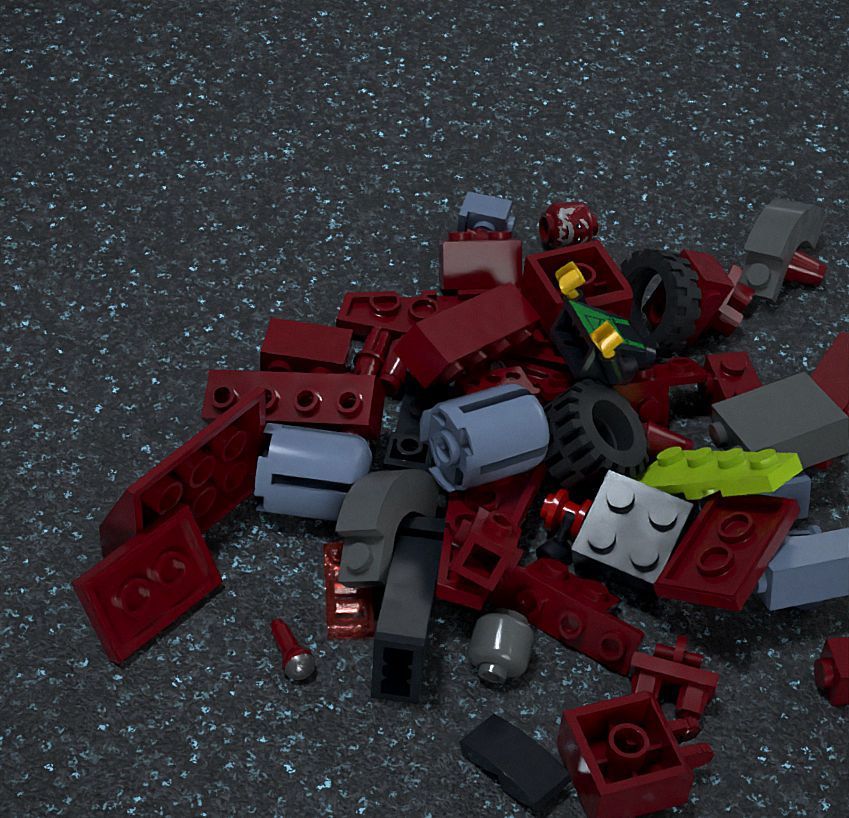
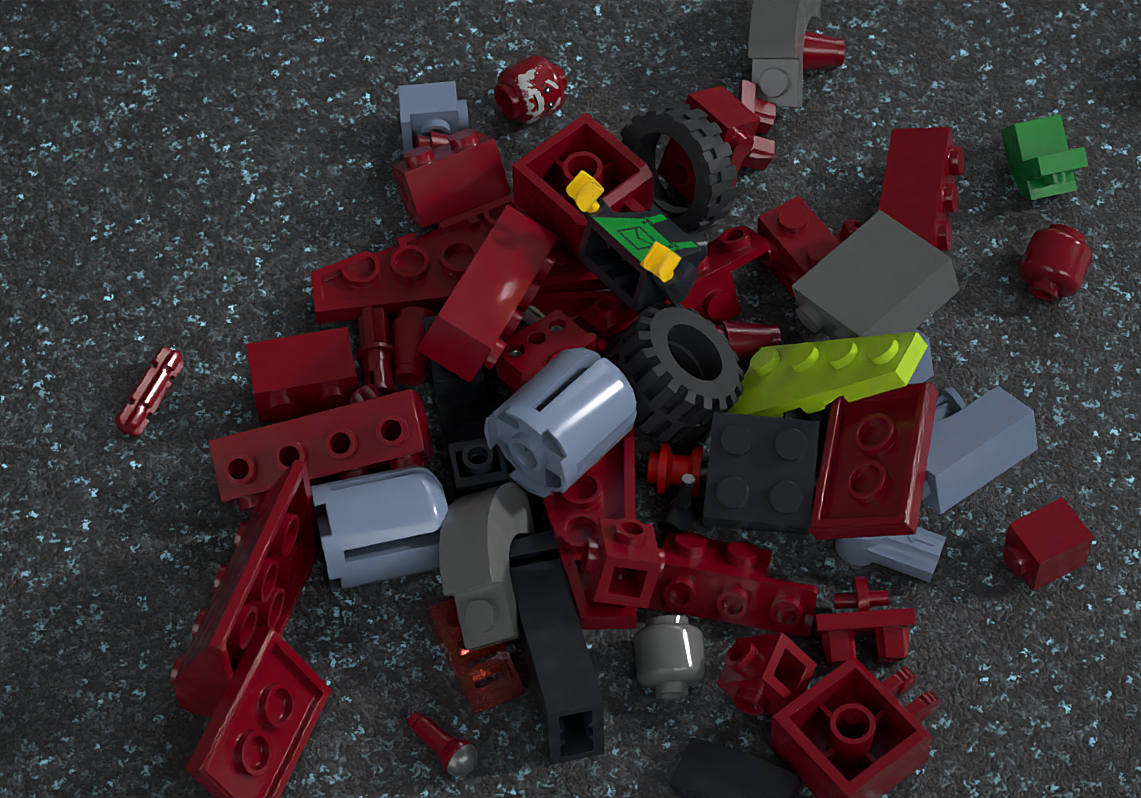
camera: 15 degrees left, 10 degrees up
none -> dark red axle [115,346,184,437]
none -> dark red brick [716,632,817,716]
none -> sand blue piece [835,527,946,583]

